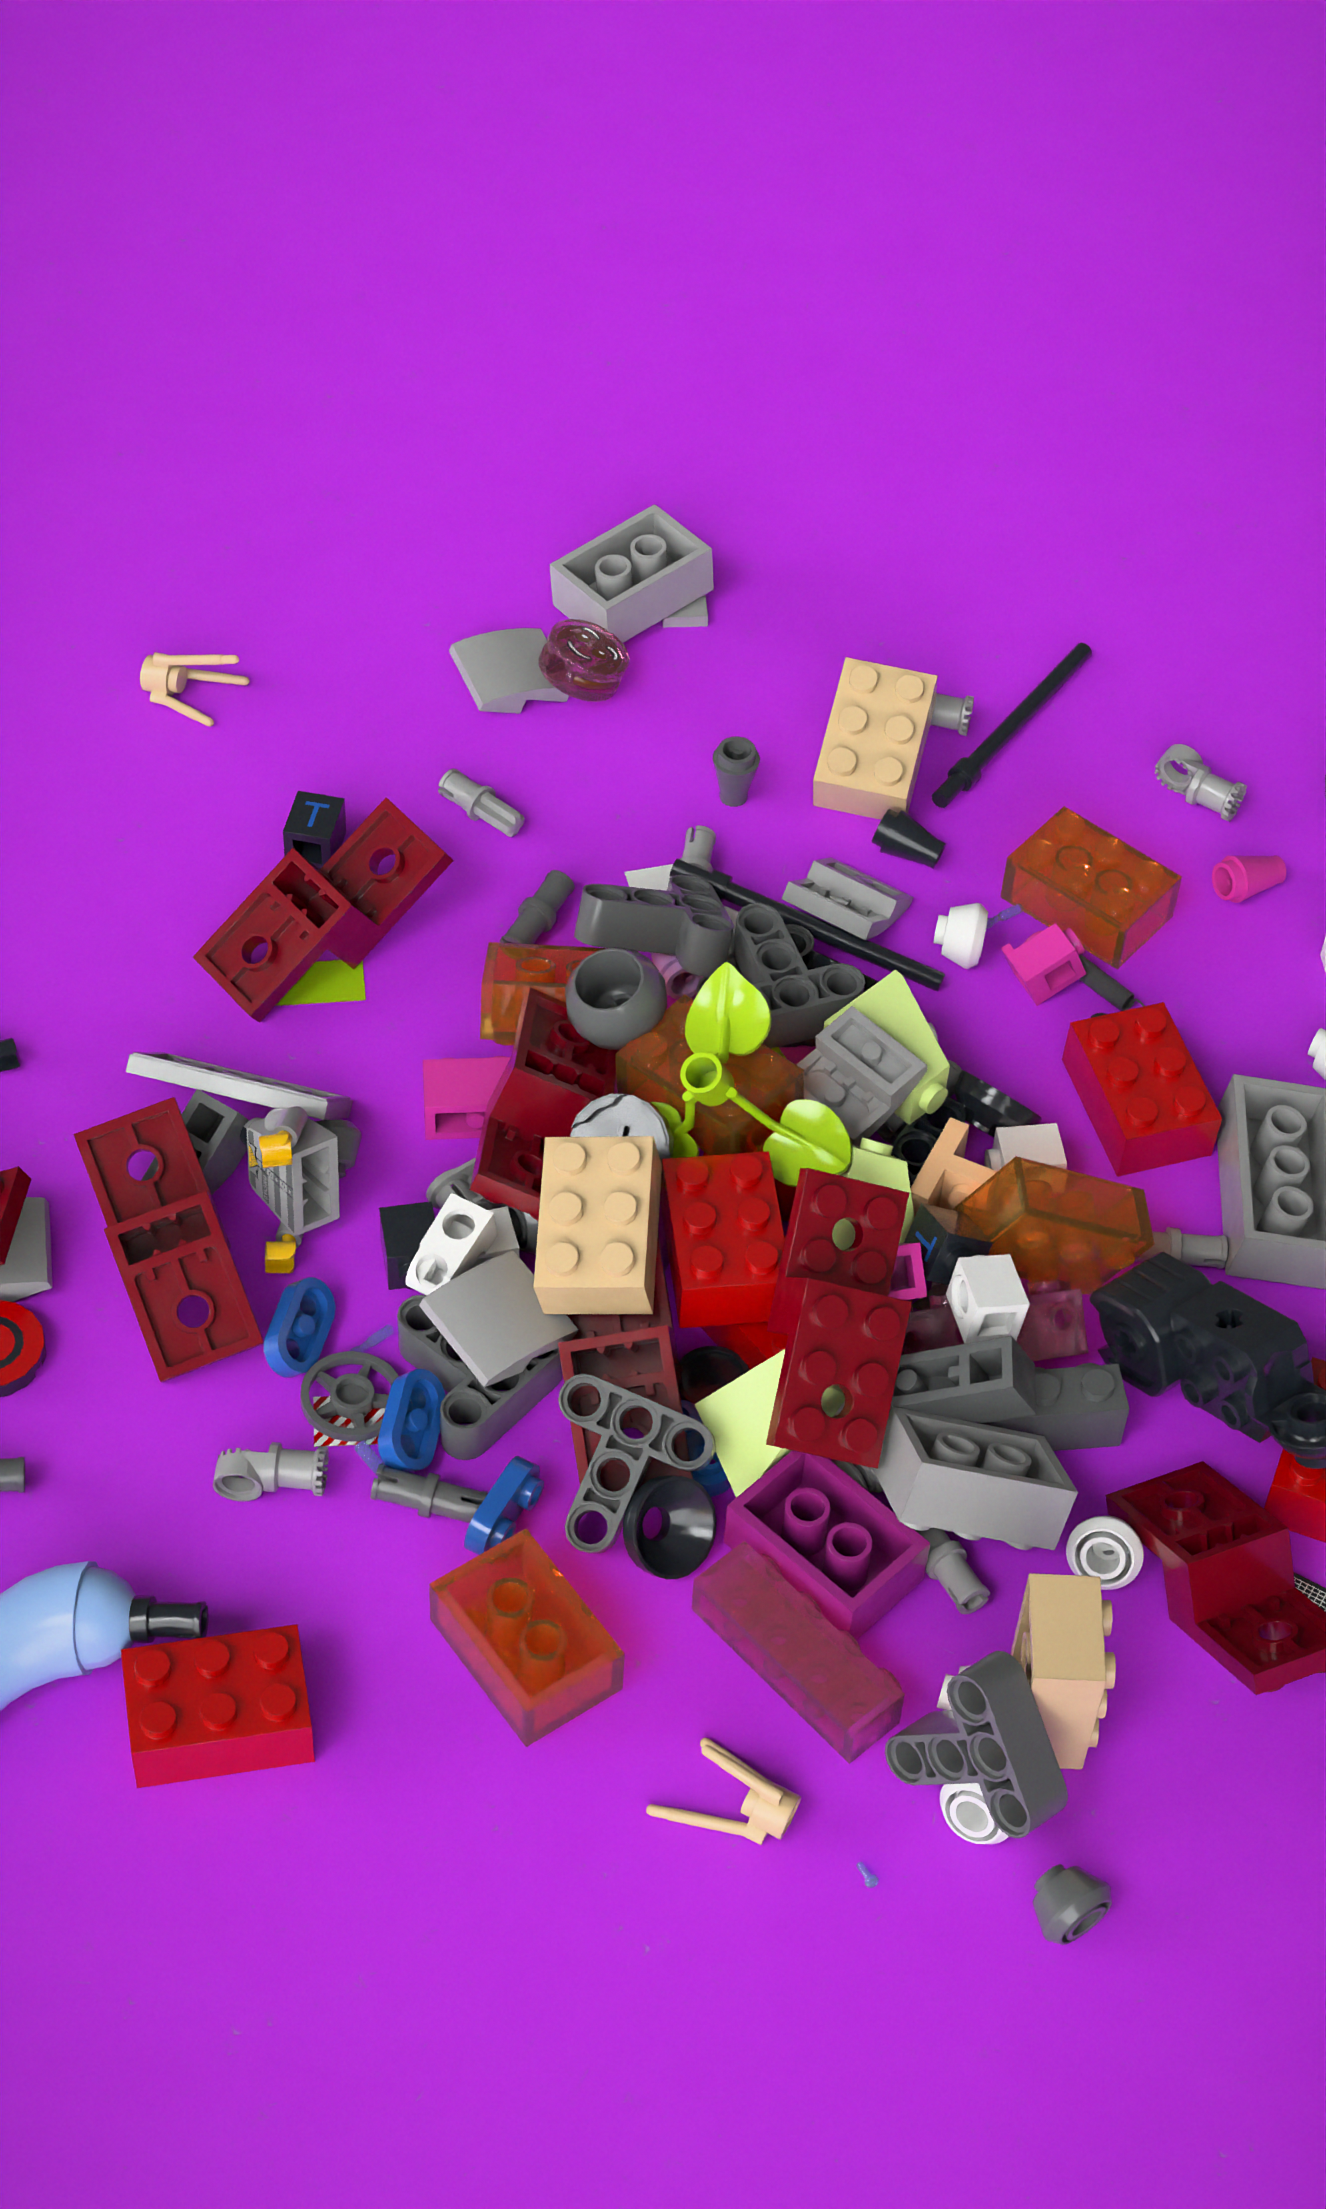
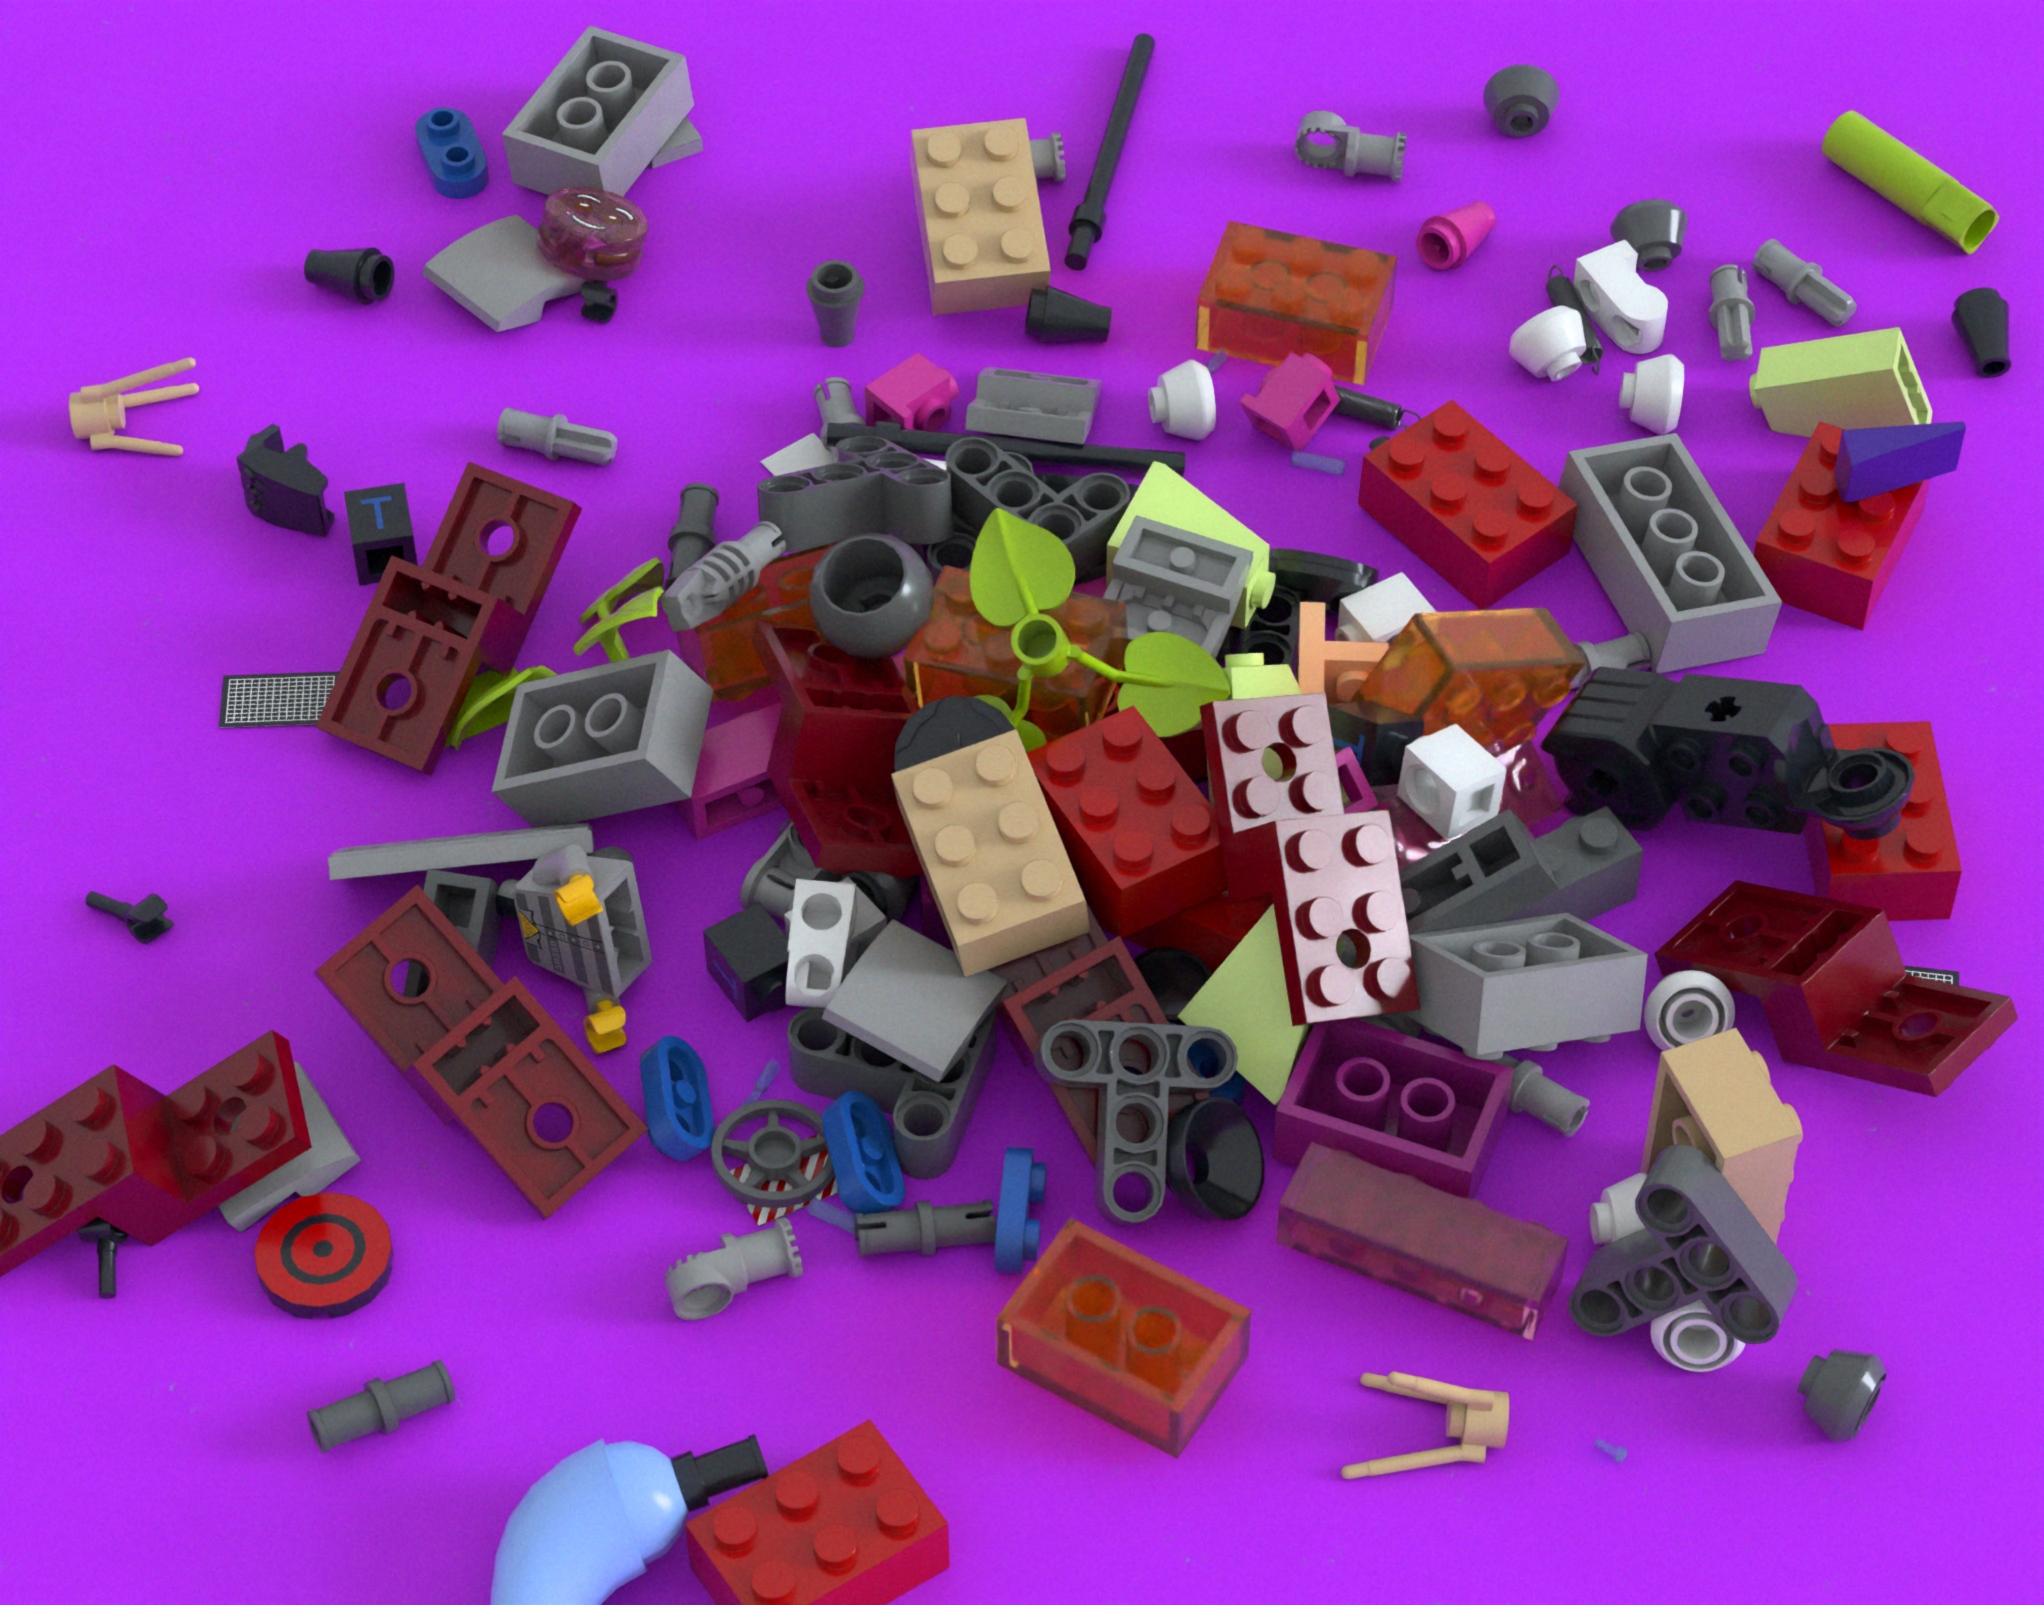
camera: 20 degrees left, 0 degrees up
none -> black sticker [219,671,340,728]
none -> hand [236,424,335,536]
none -> cone [304,247,395,305]
none -> blue plate [415,107,489,199]
none -> lime plant [452,557,665,751]
none -> light grey brick [492,649,713,828]
none -> black hand [580,265,618,323]
none -> light grey hinge [660,521,786,632]
none -> dark pink brick [865,352,959,431]
none -> clear light blue piece [1291,450,1346,475]
none -> white cone [1509,306,1586,381]
none -> dark grey piece [1546,264,1604,375]

